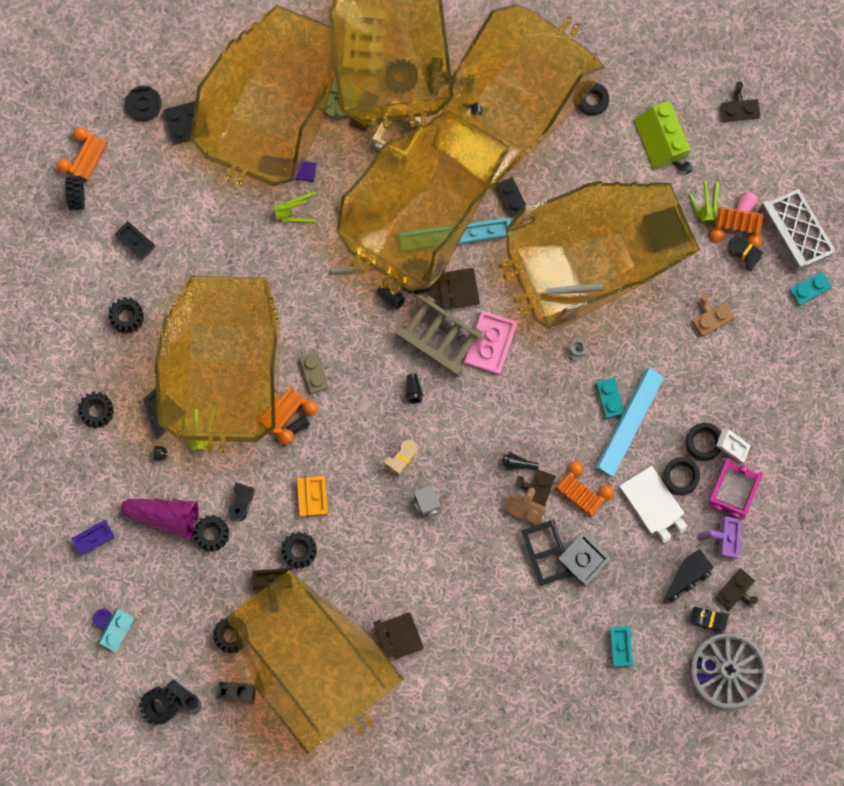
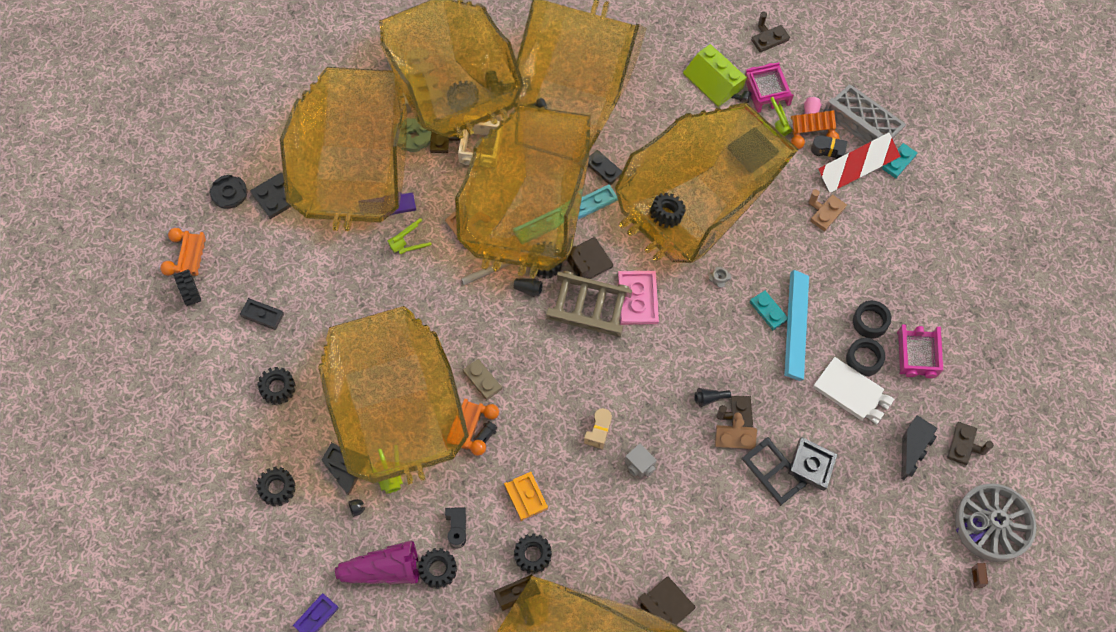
camera: 25 degrees left, 10 degrees down
black cone [405,374,424,404] -> none
light grey bar [546,283,603,295] -> none
orange gear [555,461,614,518] -> none
black tyre [576,83,610,116] -> none
teal plate [610,626,633,668] -> none
black leg [689,607,729,634] -> none
medium lavender plate [698,516,742,559] -> none
white plate [716,429,751,463] -> none
none -> black tyre [650,193,686,228]
none -> dark pink window [745,62,794,113]
none -> sticker [818,133,901,192]
none -> reddish brown tile [971,563,988,588]

